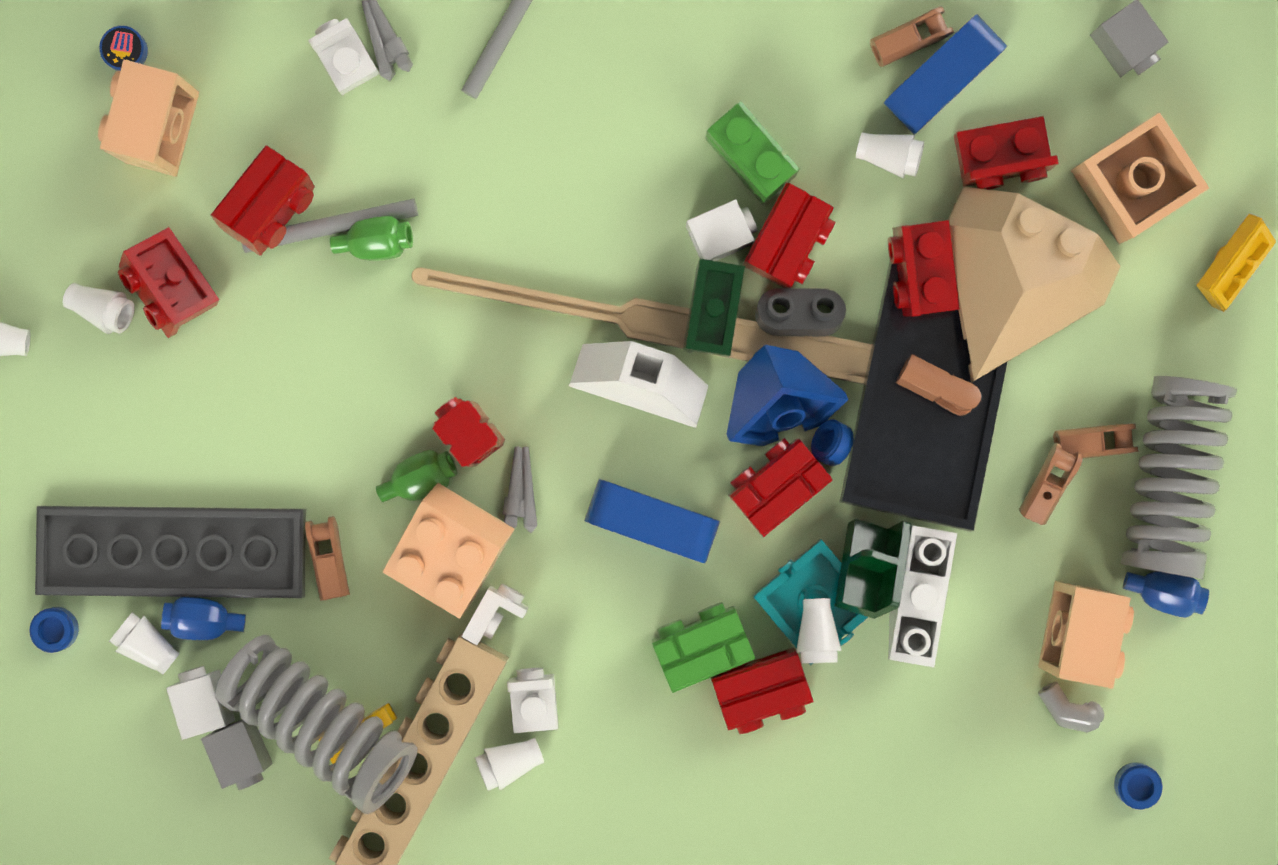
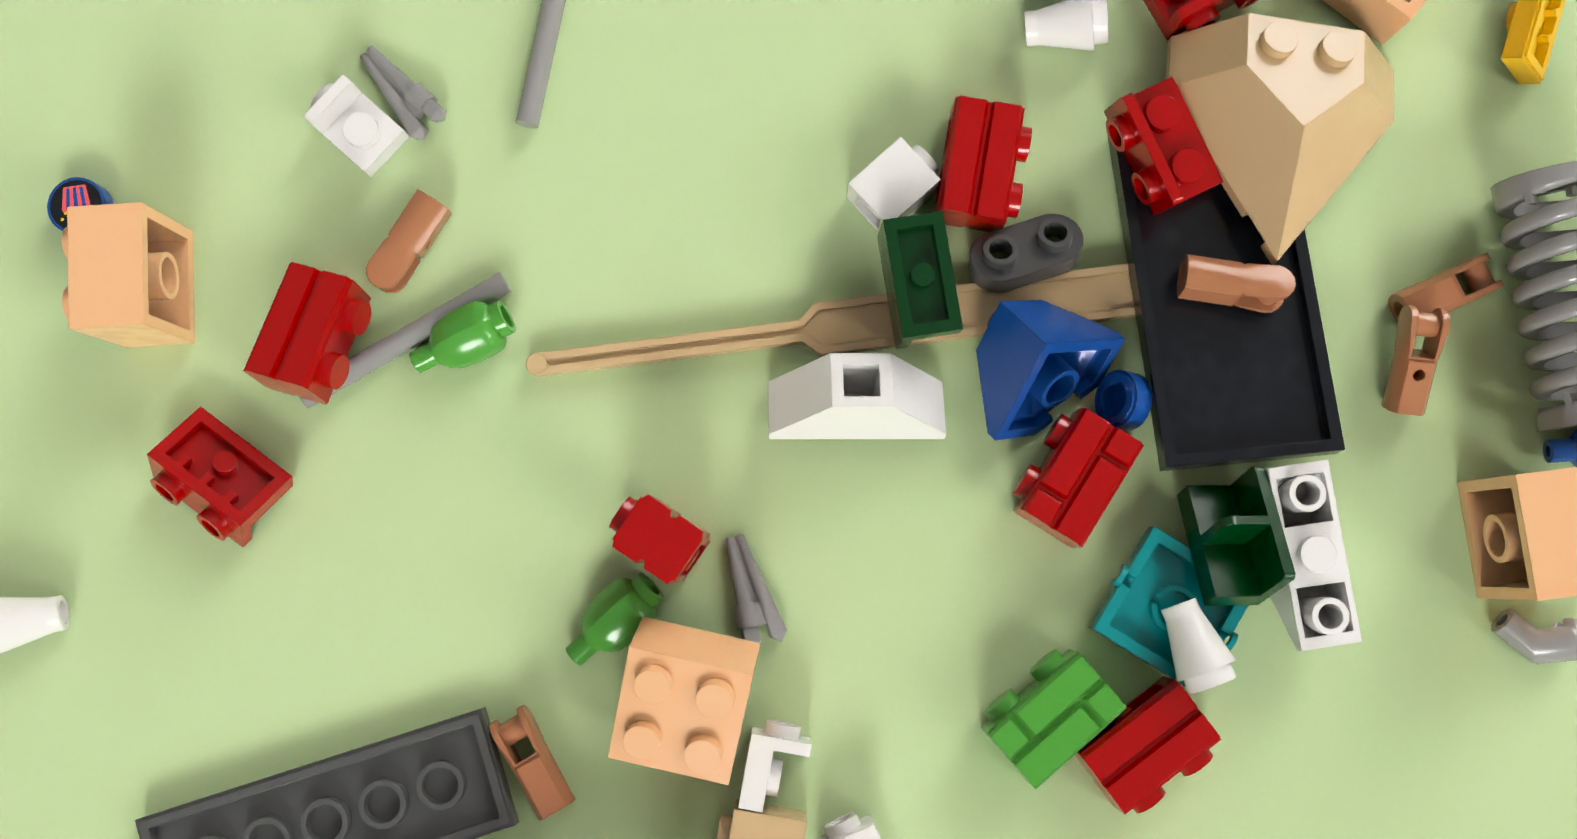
camera: 15 degrees left, 5 degrees down
white cone [63,283,135,334] -> none
blue beam [584,479,720,563] -> none
bright green brick [705,101,800,205] -> none
none -> nougat bar [366,189,452,293]

